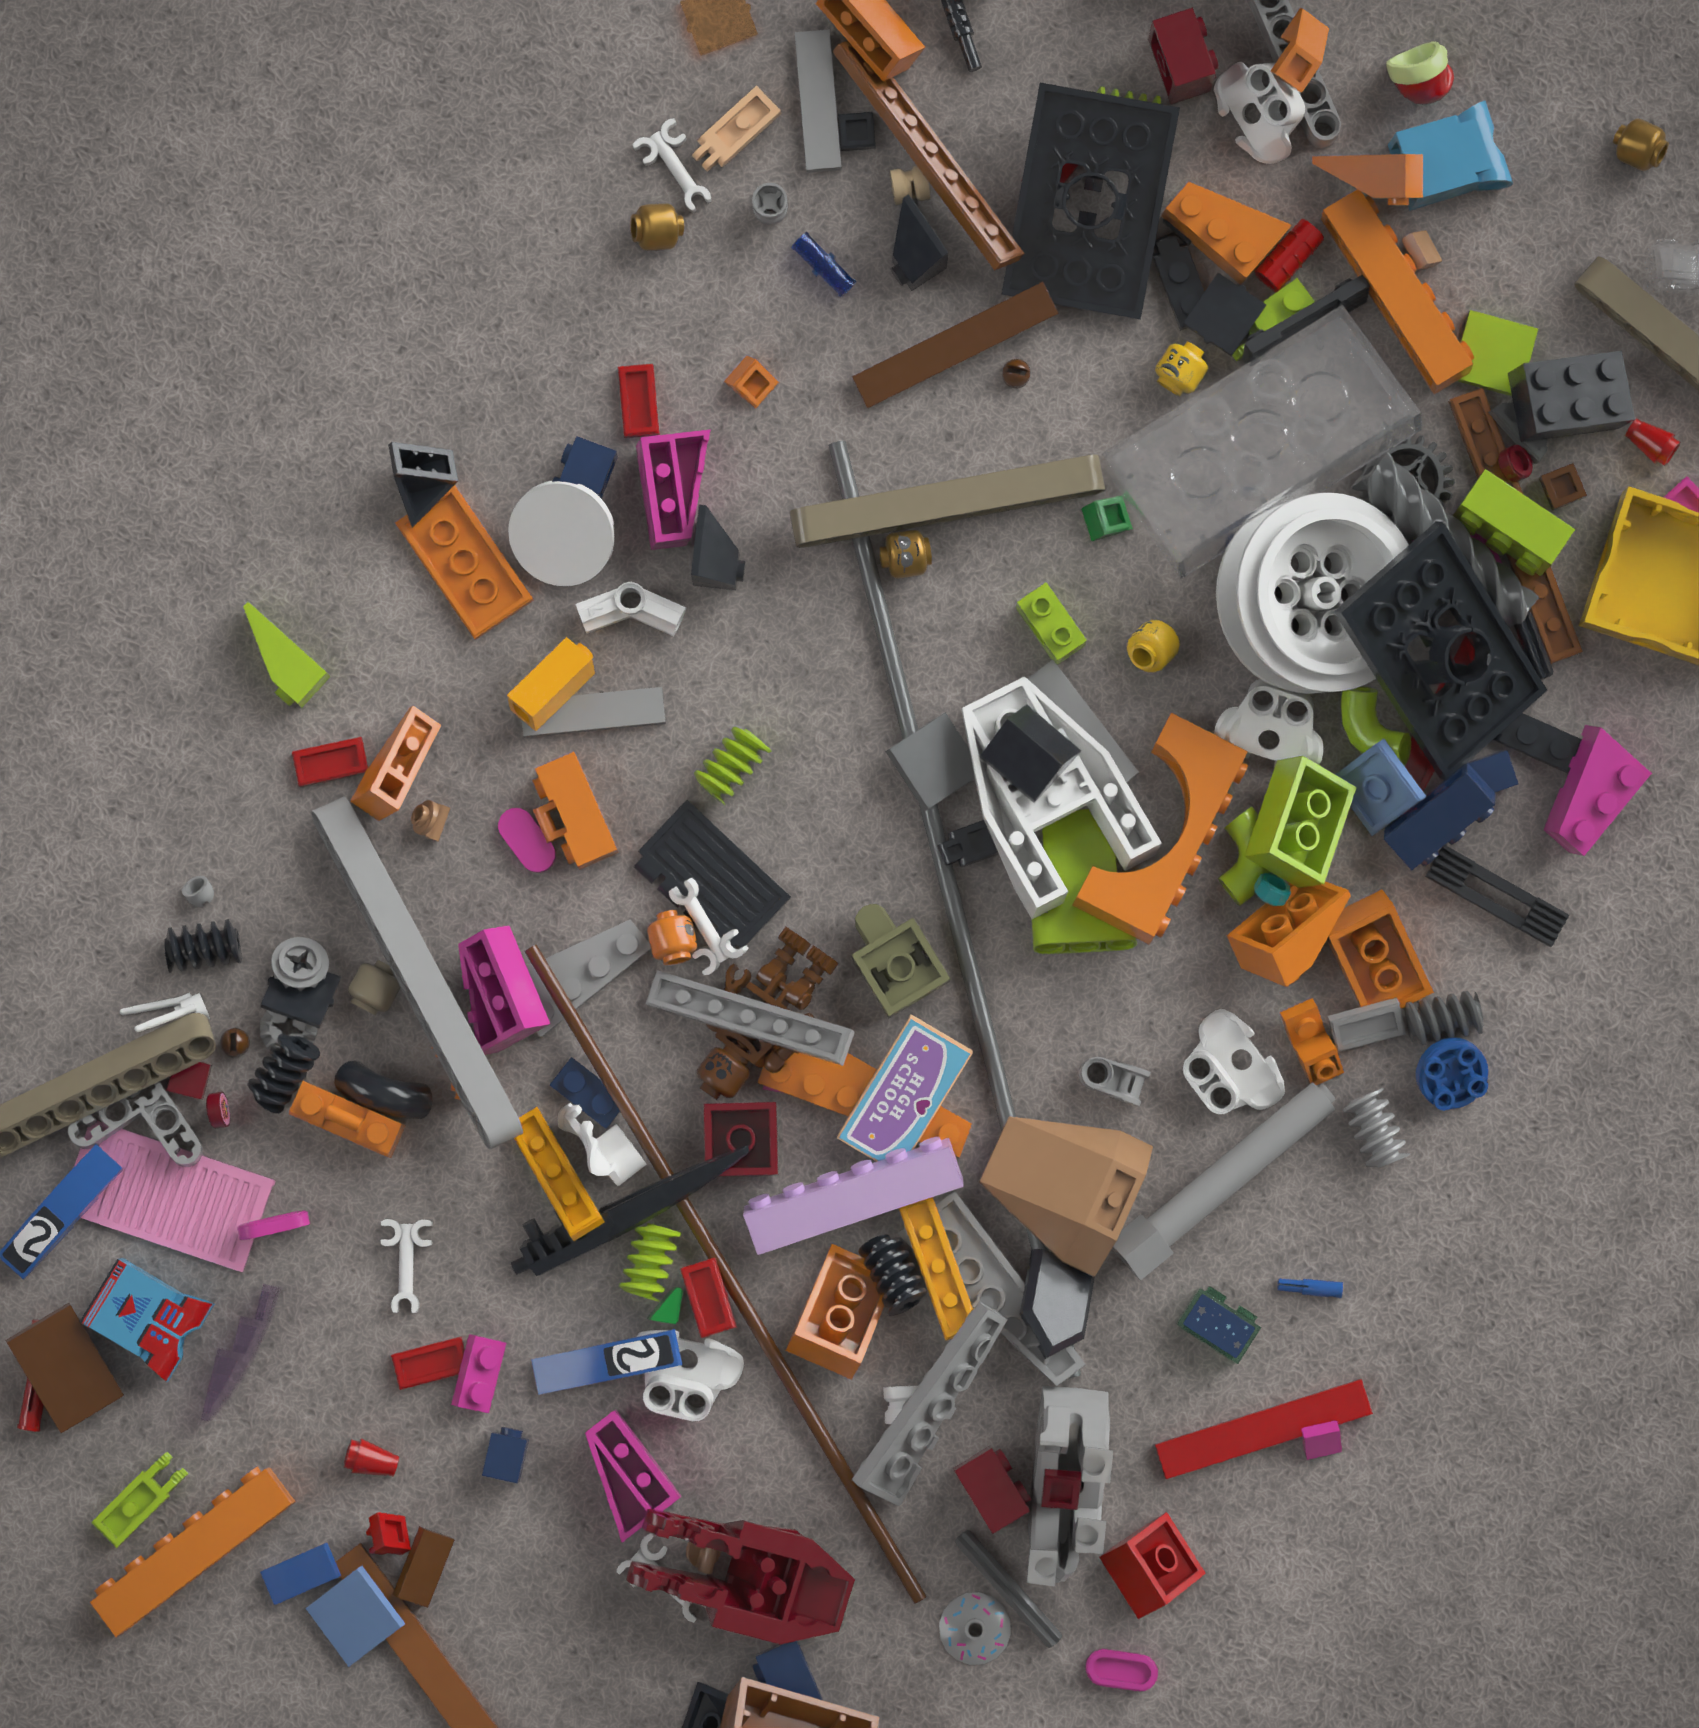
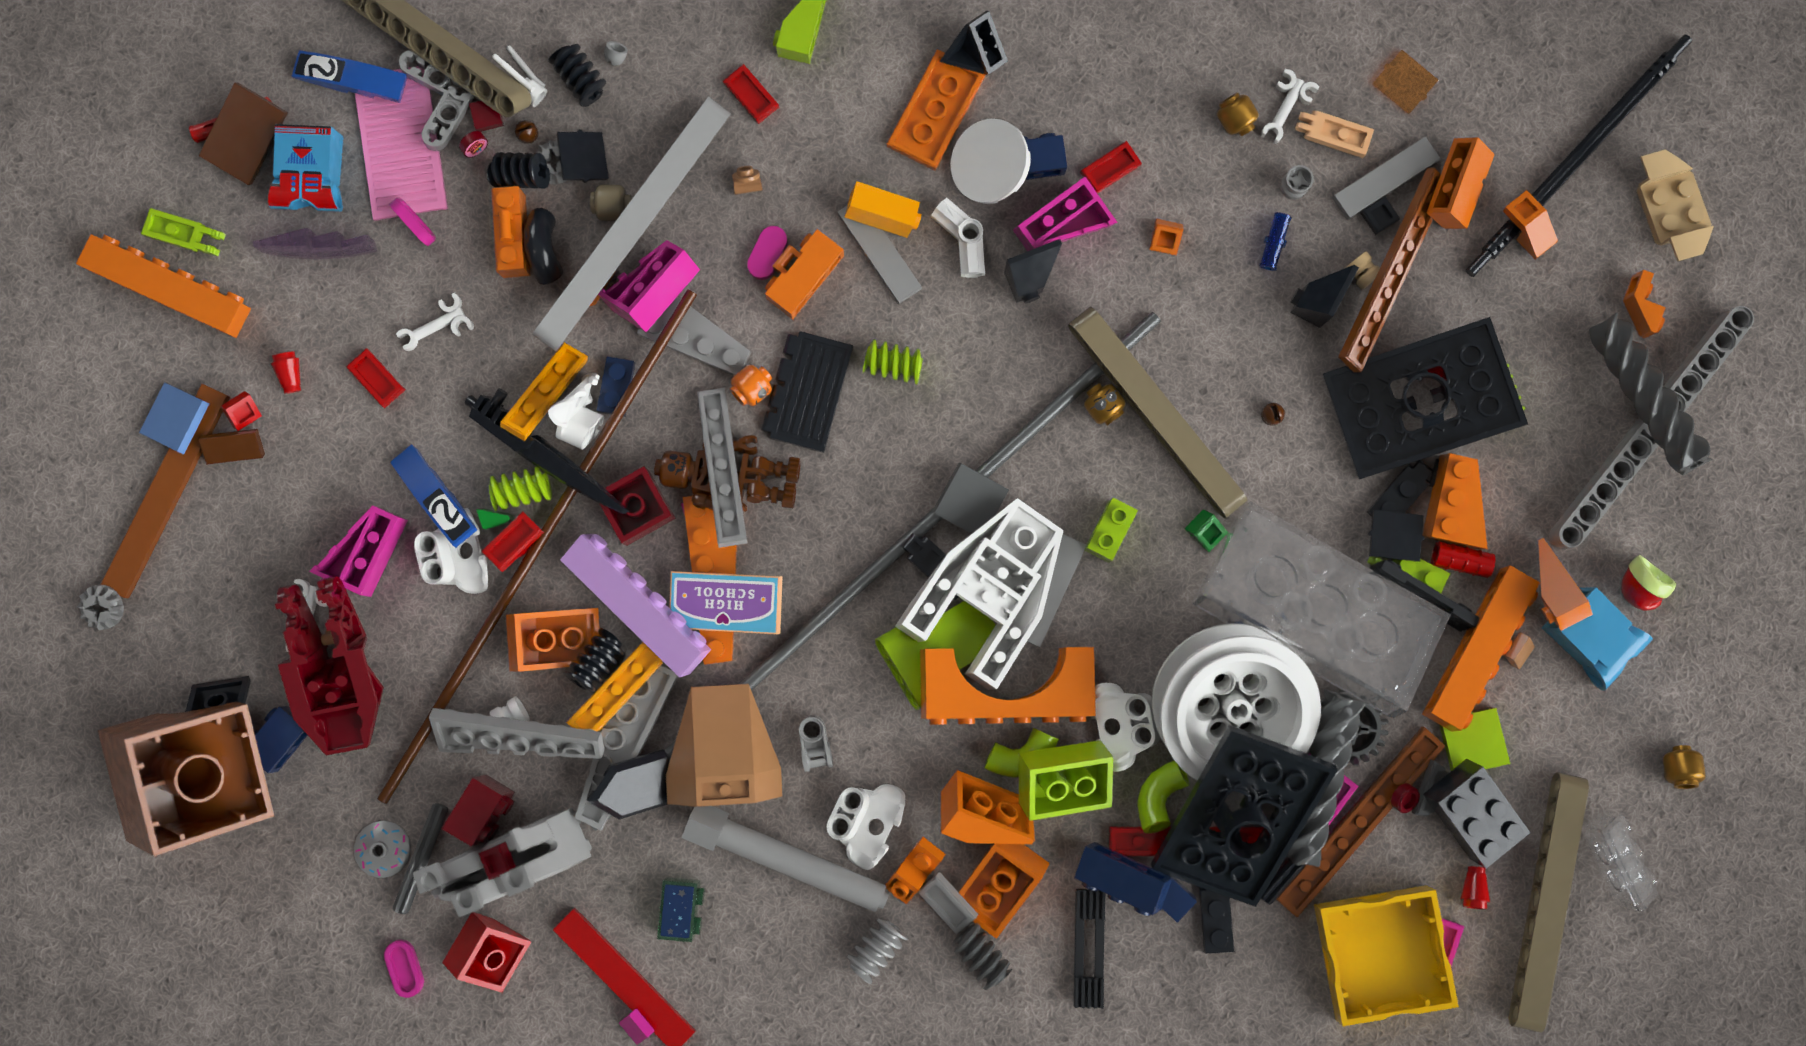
camera: 60 degrees right, 0 degrees up
blue tile [260,1542,341,1605] -> none
light grey gear [271,937,329,992] -> none
orange slope [350,706,441,821] -> none
dark pink plate [451,1334,506,1413] -> none
dark blue brick [482,1427,529,1483] -> none
white bar [669,878,749,975] -> none
olive brick [851,904,951,1019] -> none
reddish brown tile [852,282,1059,408] -> none
black slope [980,704,1081,803] -> none
yellow head [1127,620,1180,673] -> none
dark red brick [1148,7,1219,105] -> none
yellow head [1155,341,1208,396] -> none
white piece [1214,62,1305,164] -> none
teal tile [1254,873,1291,906] -> none
orange slope [1270,8,1329,93] -> none
blue piece [1277,1278,1343,1298] -> none
medium blue tile [1335,739,1426,836] -> none
blue tile [1416,1038,1488,1111] -> none
lime brick [1452,469,1575,576] -> none
reddish brown plate [1539,463,1587,511] -> none
dark pink wedge [1543,725,1652,856] -> none

